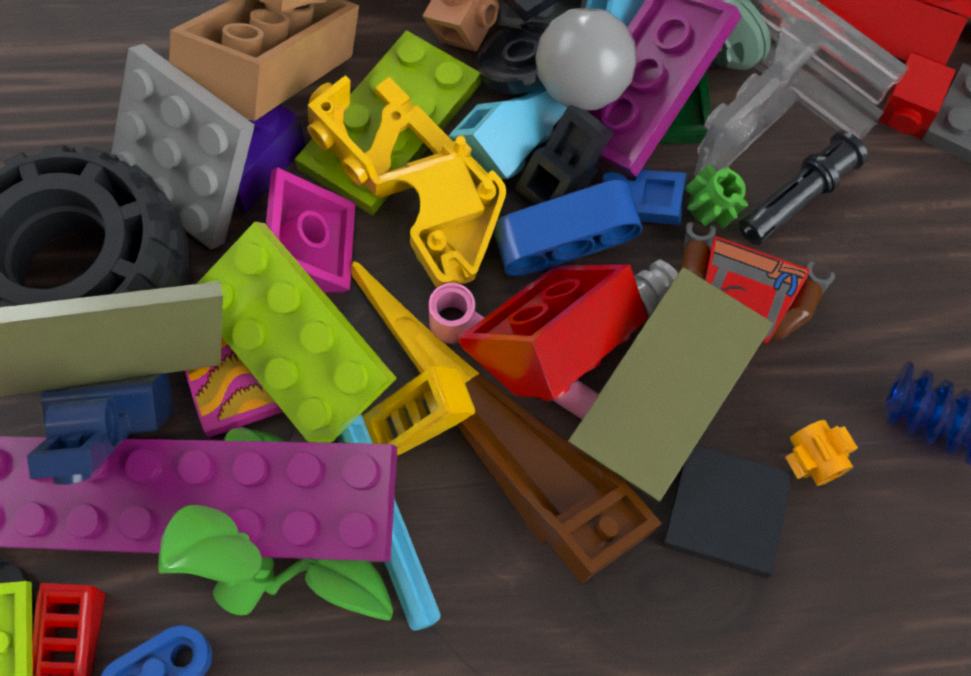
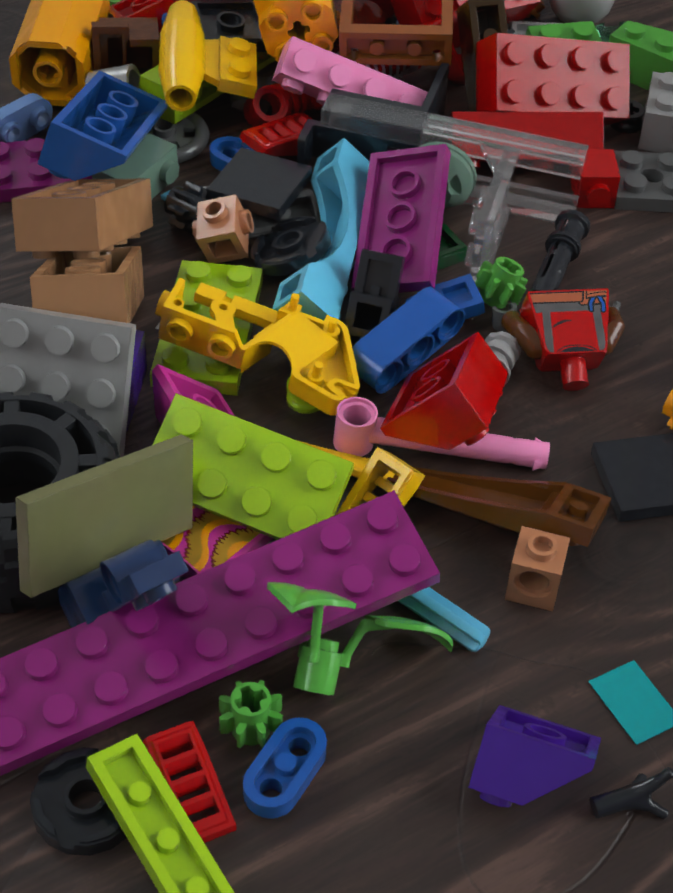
camera: 30 degrees left, 20 degrees down
light grey piece [535,8,637,110] -> none
olive tile [568,267,774,503] -> none
none -> bright green gear [219,680,283,748]
none -> nougat brick [505,526,570,611]

